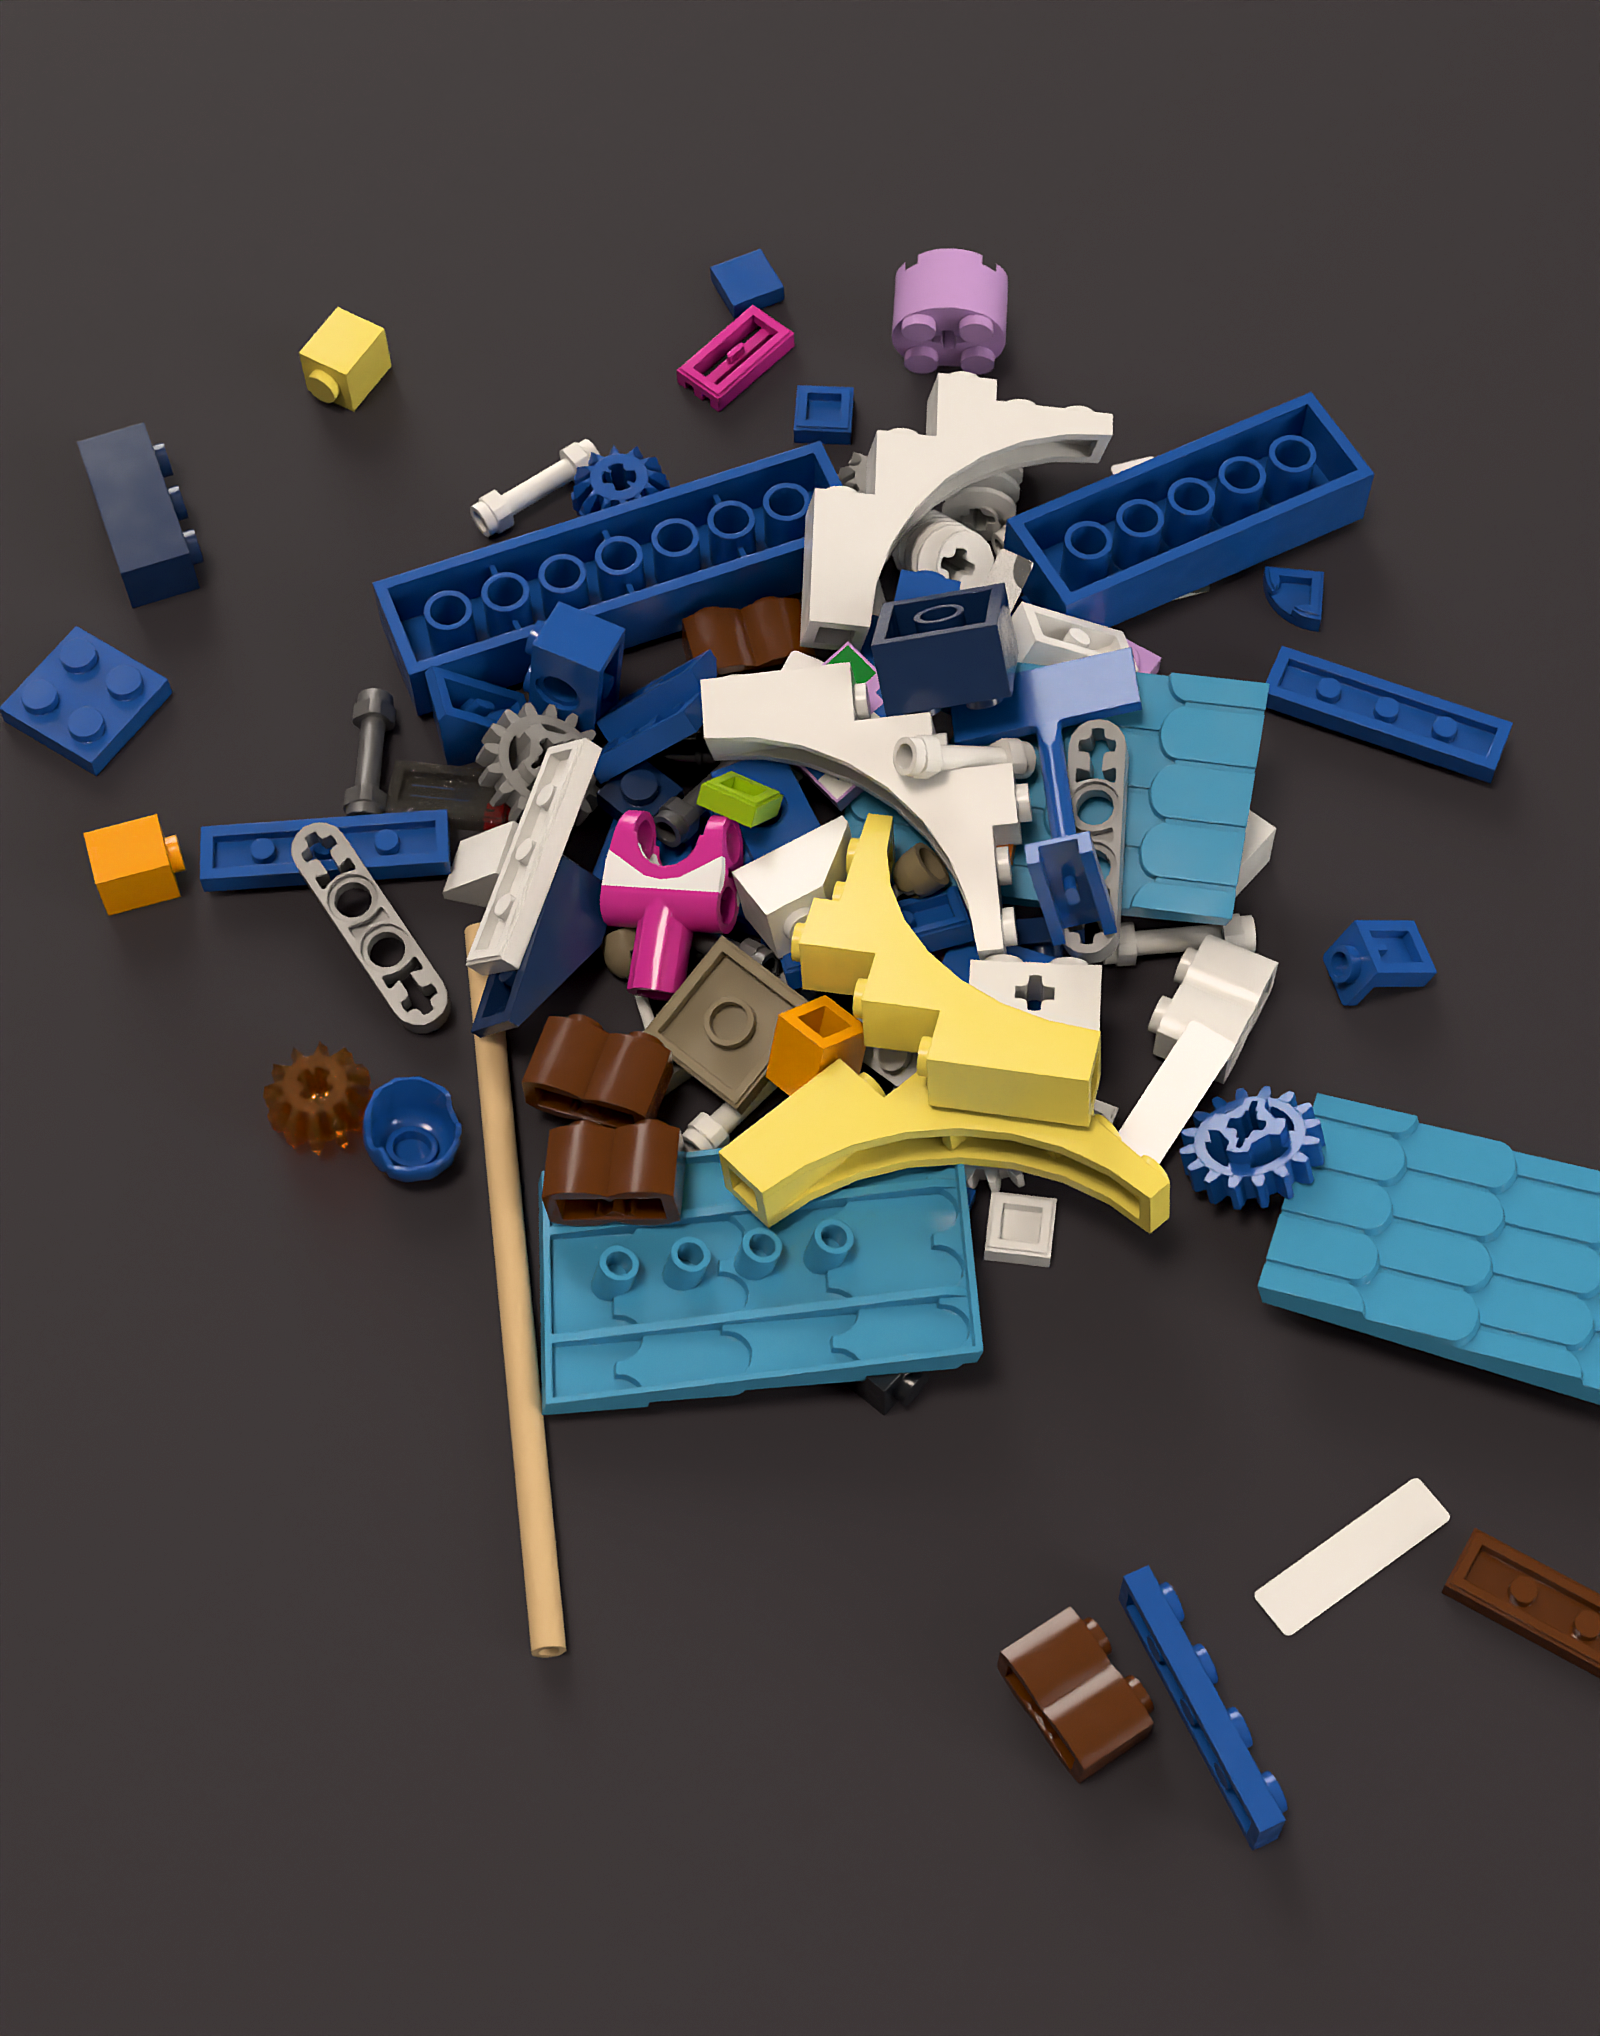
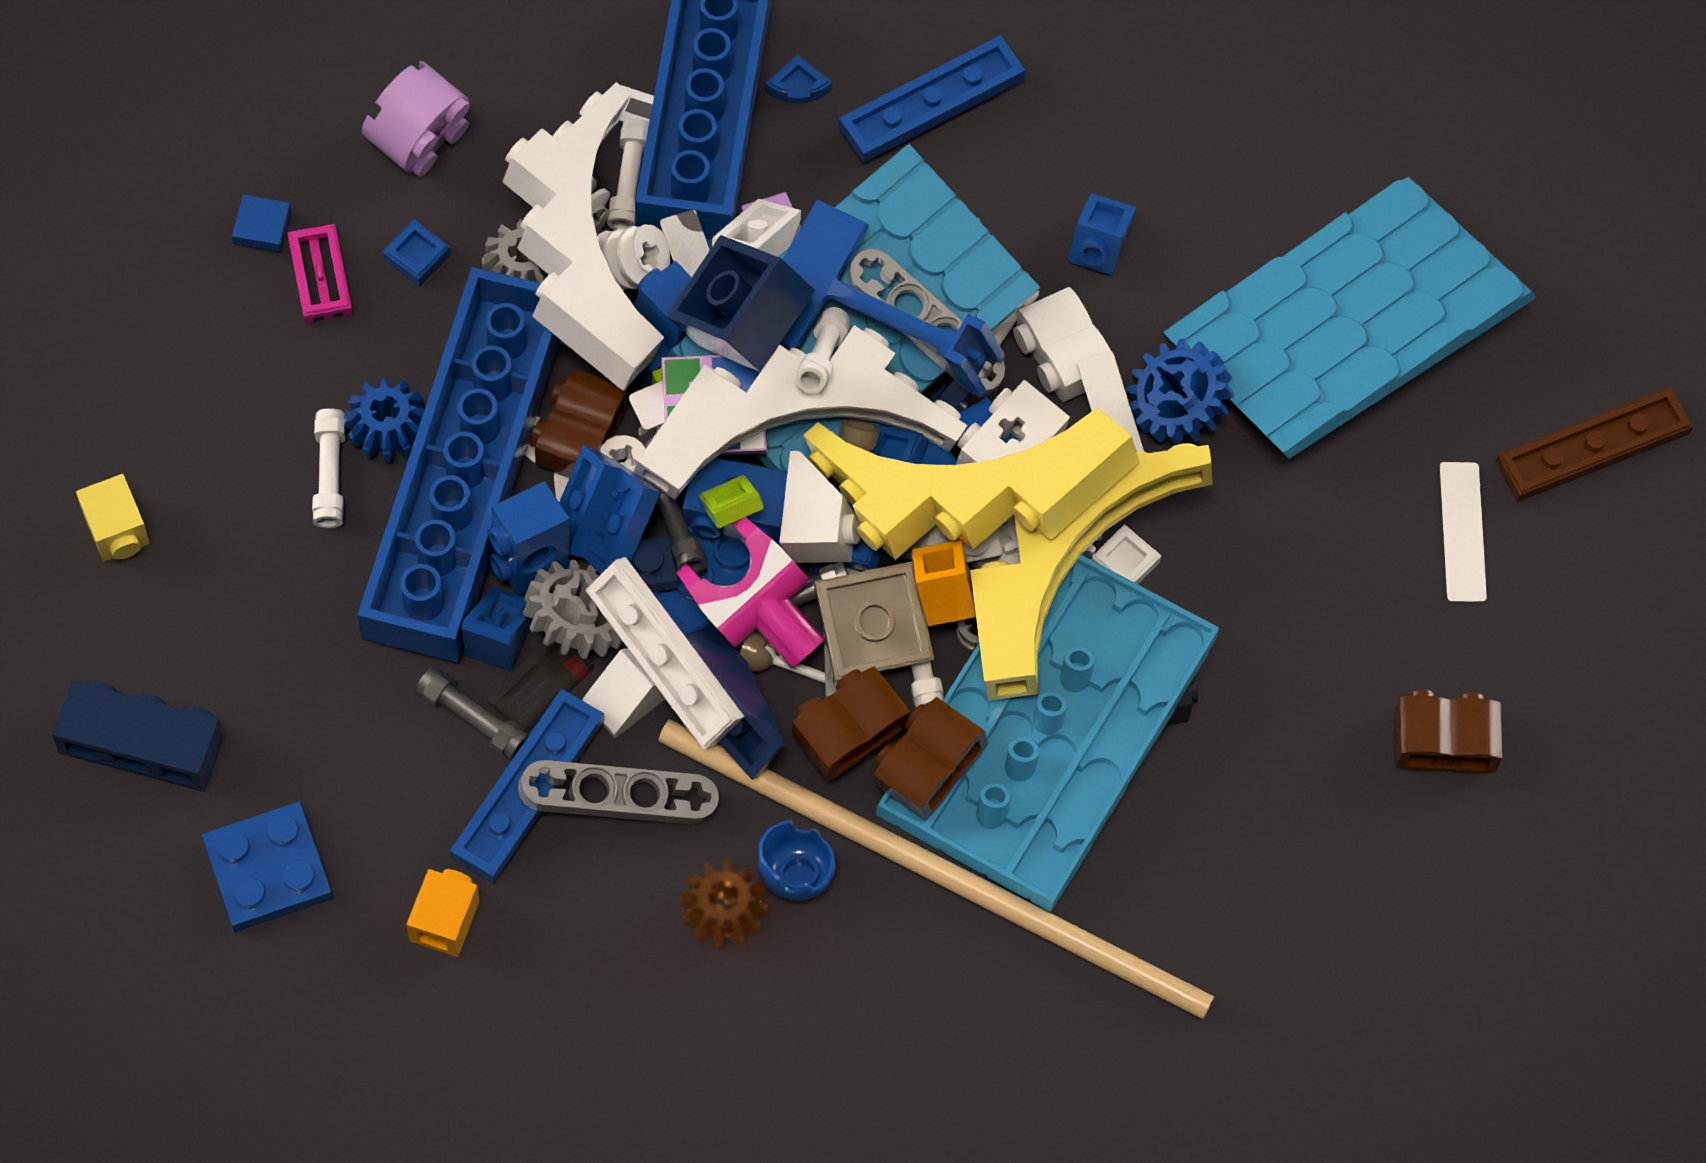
camera: 60 degrees left, 5 degrees up
blue plate [1118,1565,1288,1851] -> none

